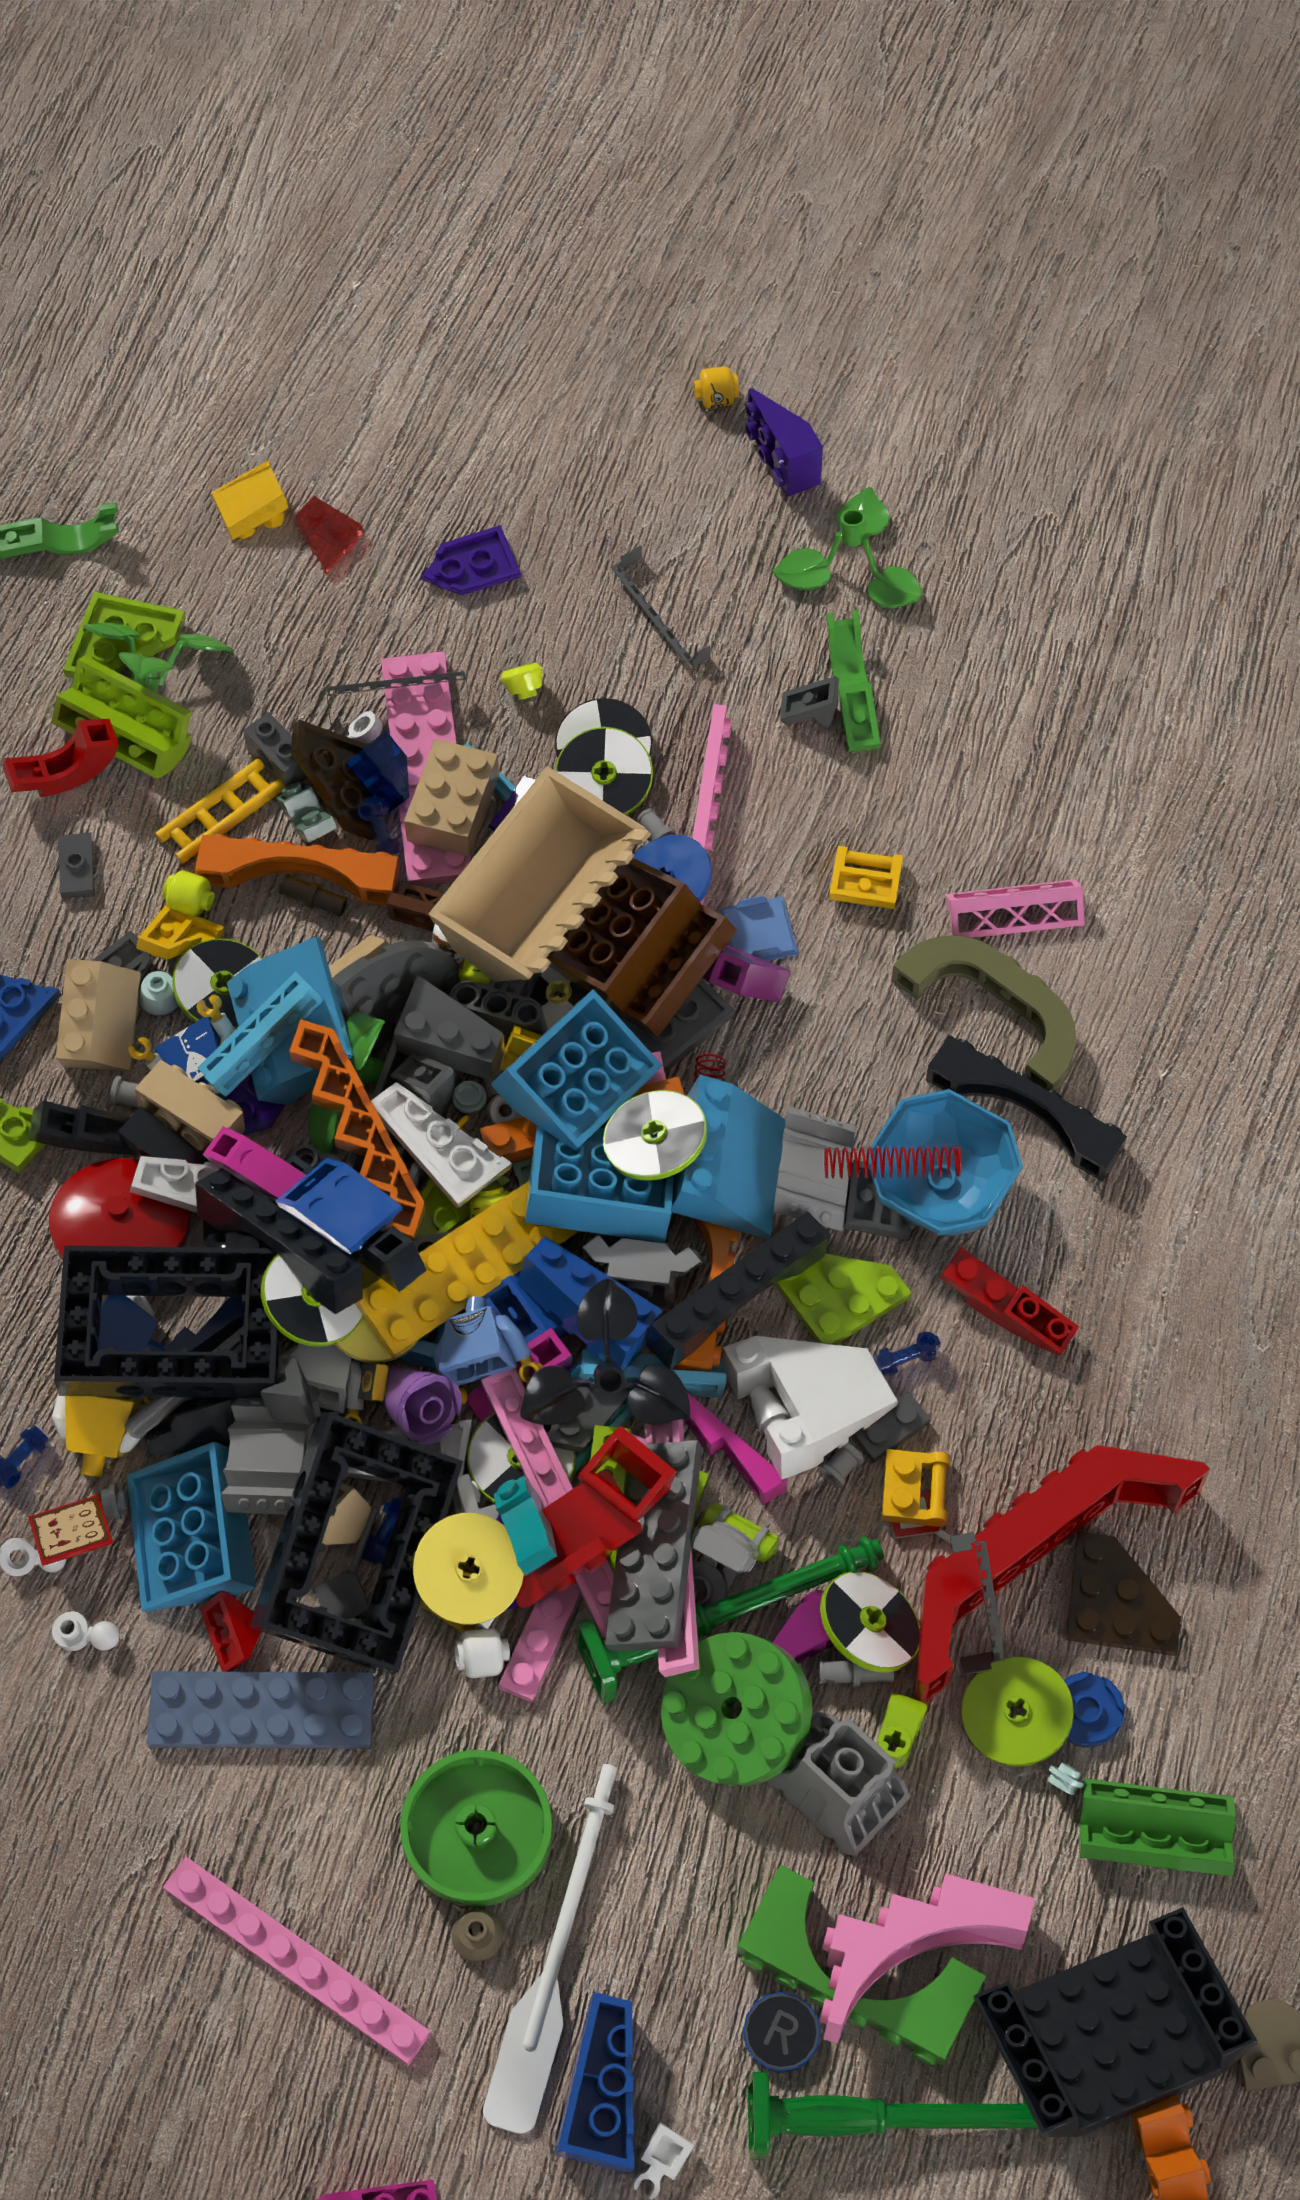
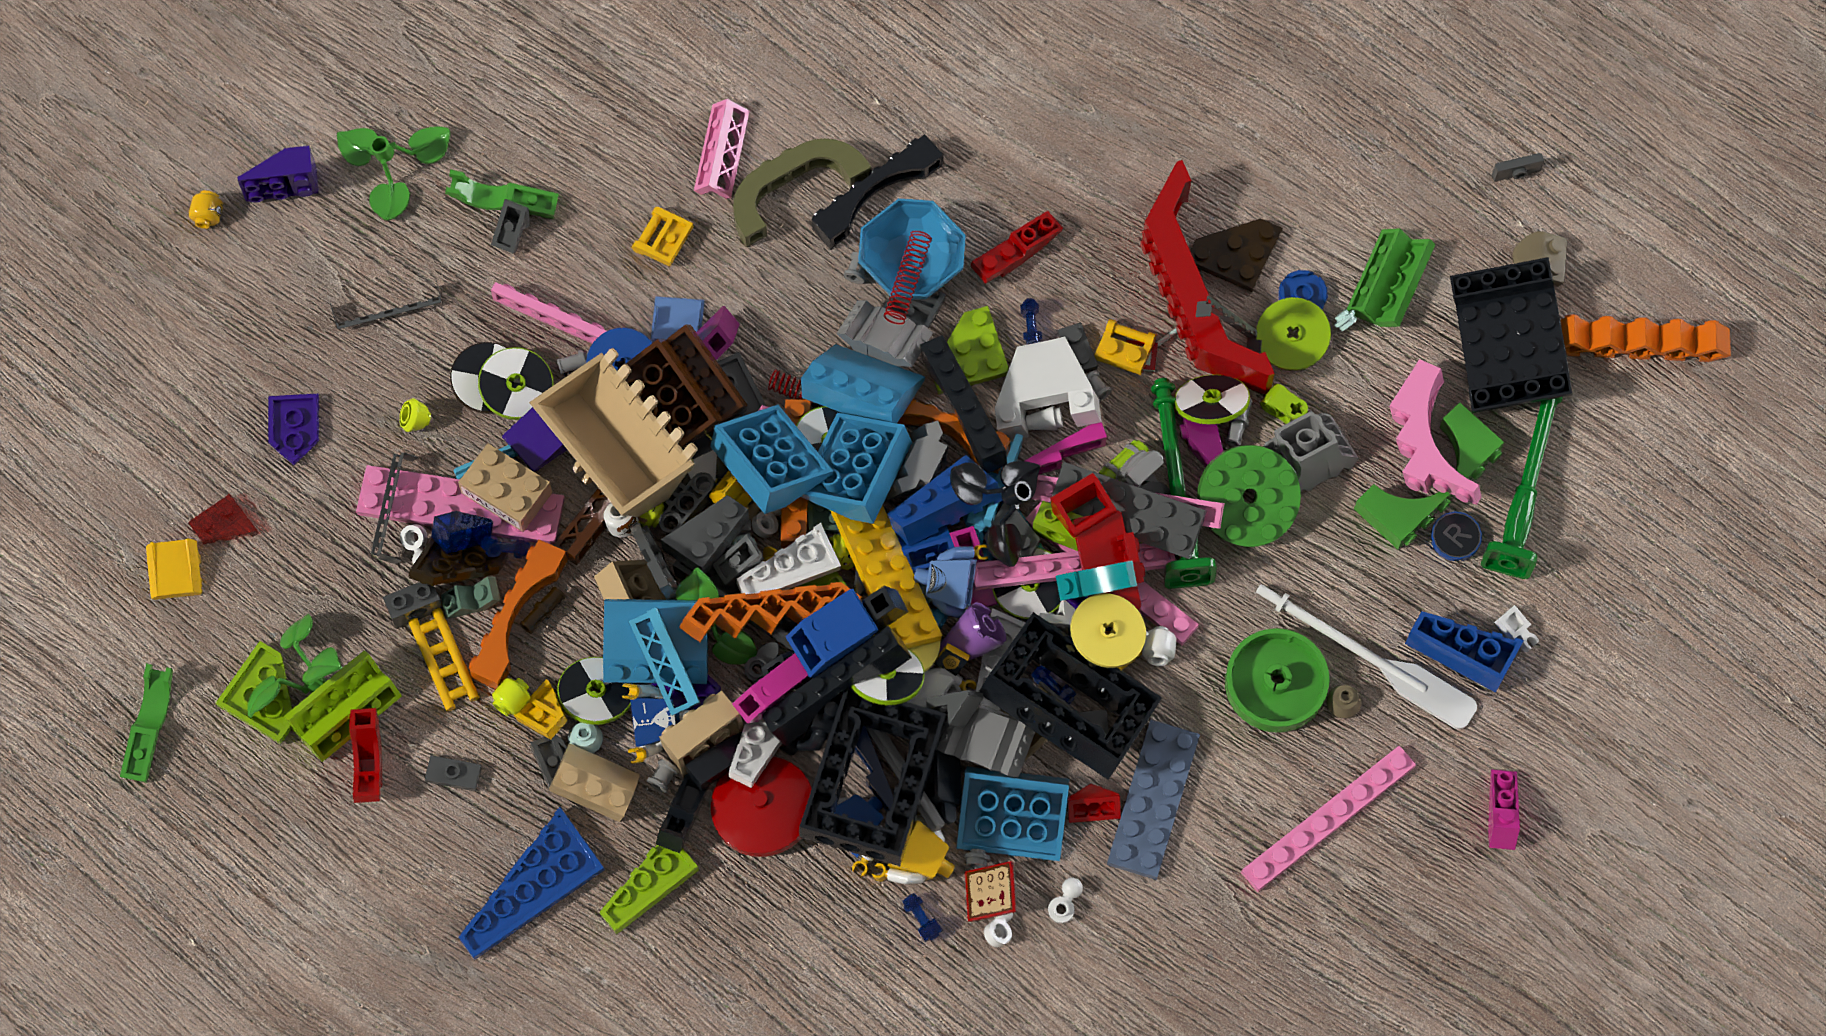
camera: 75 degrees left, 5 degrees up
piece [603,1090,708,1181] -> none

